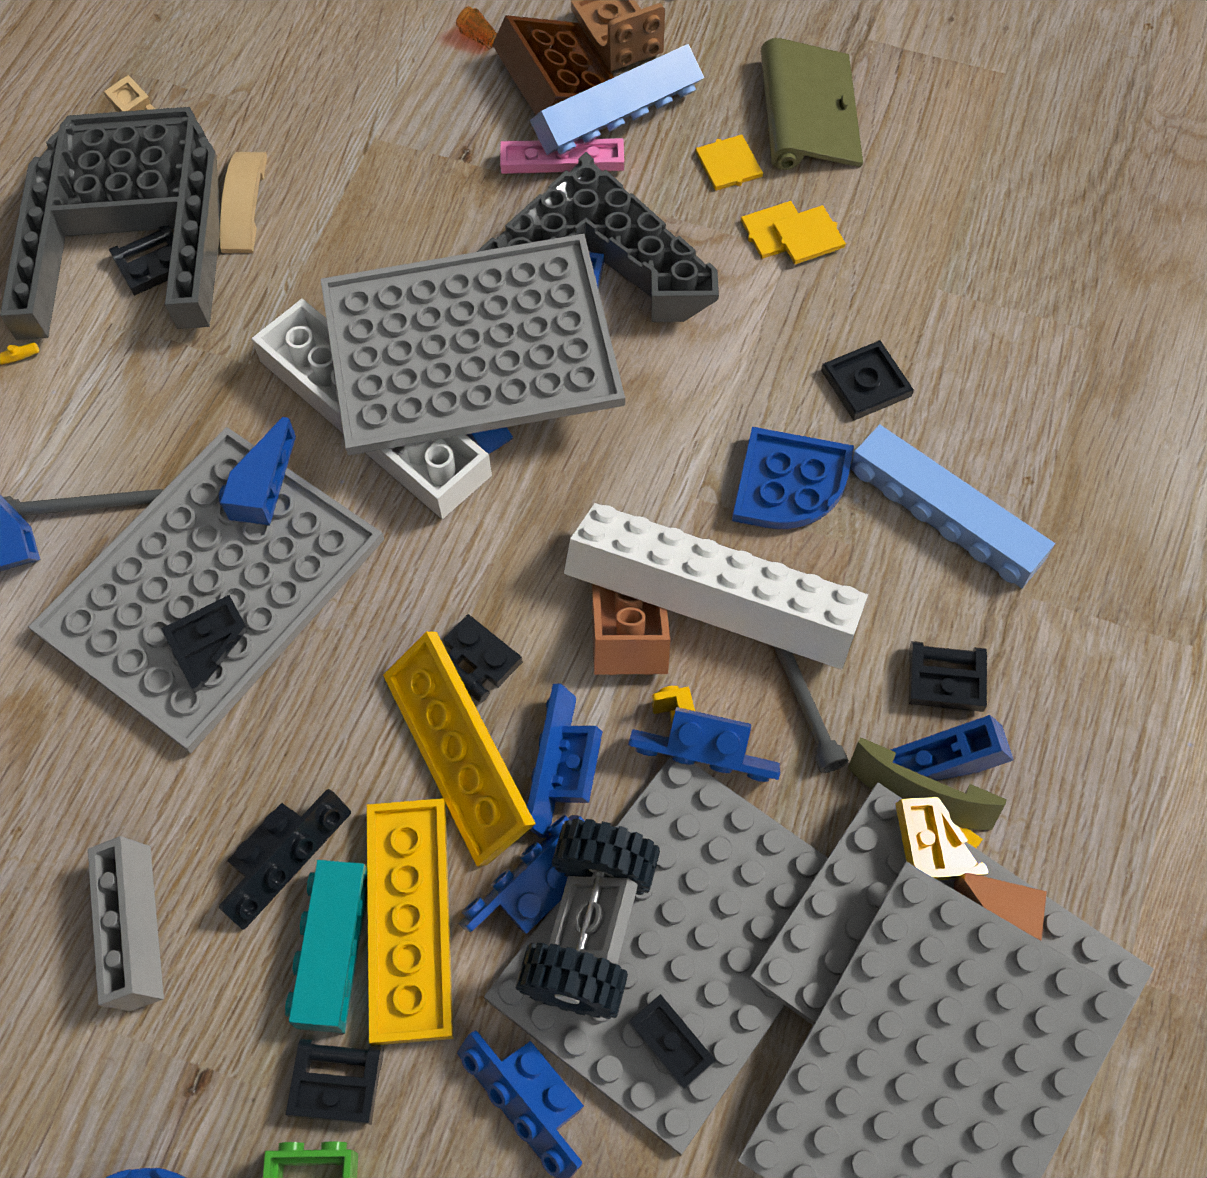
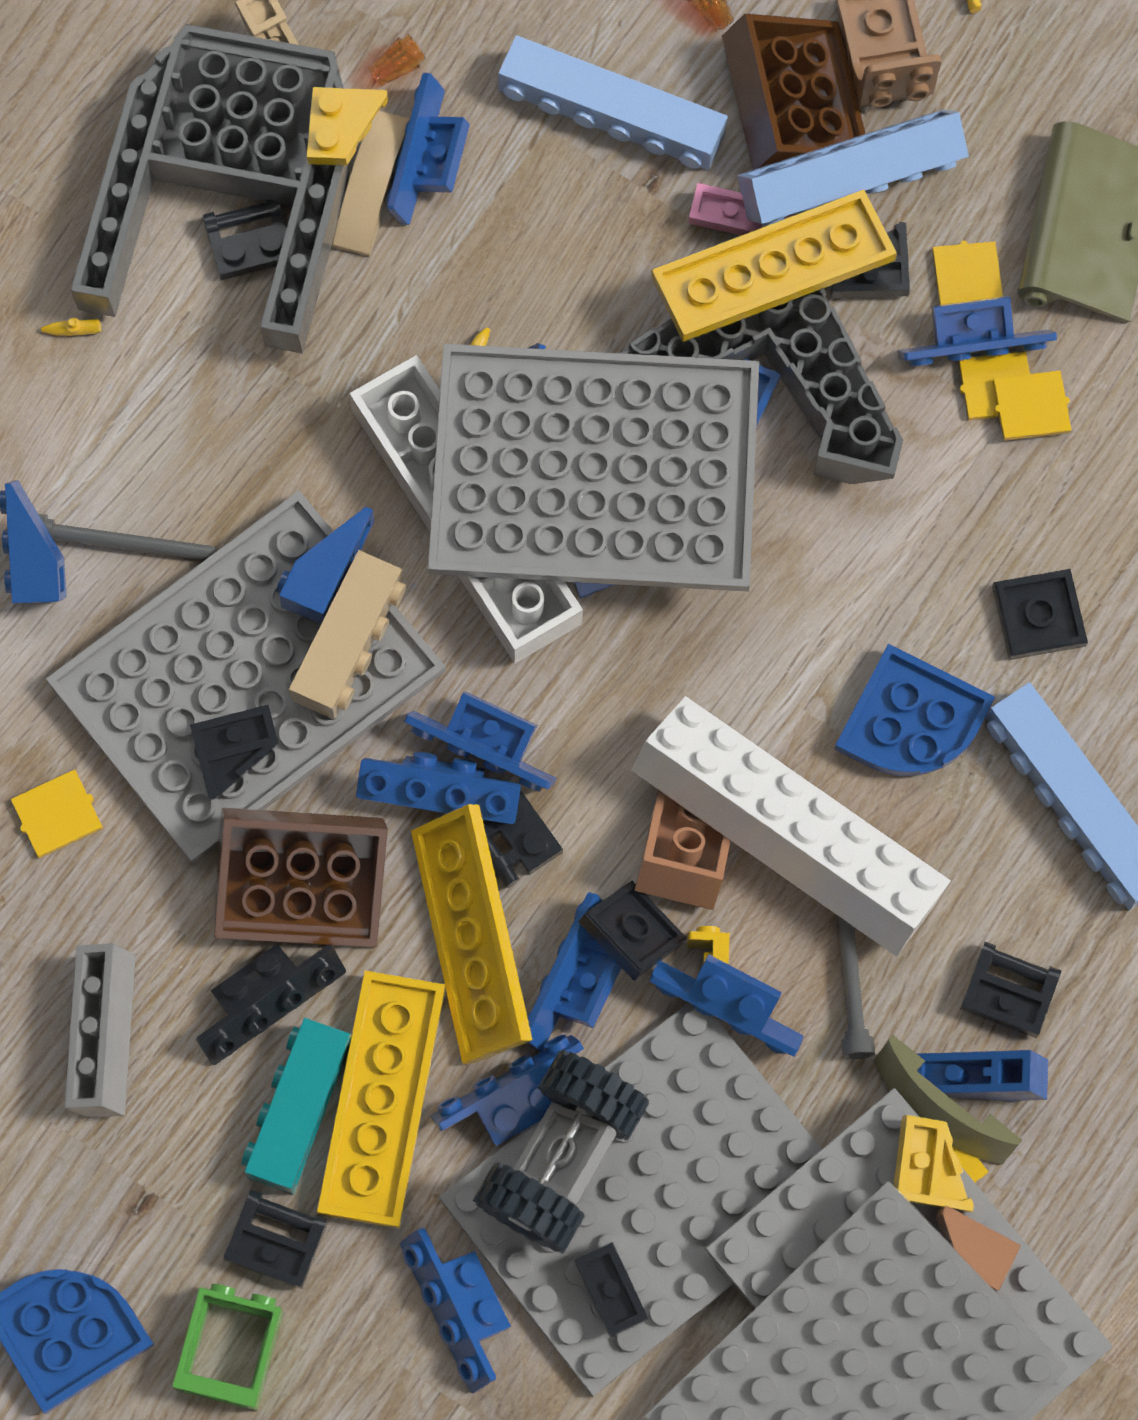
camera: 10 degrees right, 10 degrees up
none -> yellow piece [11,769,103,859]
none -> reddish brown slope [214,808,388,947]
none -> tan brick [289,550,406,720]
none -> yellow wing [307,87,388,166]
none -> blue bracket [356,752,521,824]
none -> clear orange cone [368,34,426,87]
none -> blue bracket [387,73,470,225]
none -> blue bracket [404,692,557,792]
none -> light blue brick [498,35,728,171]
none -> black tile [578,880,687,981]
none -> yellow plate [651,189,897,342]
none -> black wing [831,222,910,298]
none -> blue bracket [898,296,1057,366]

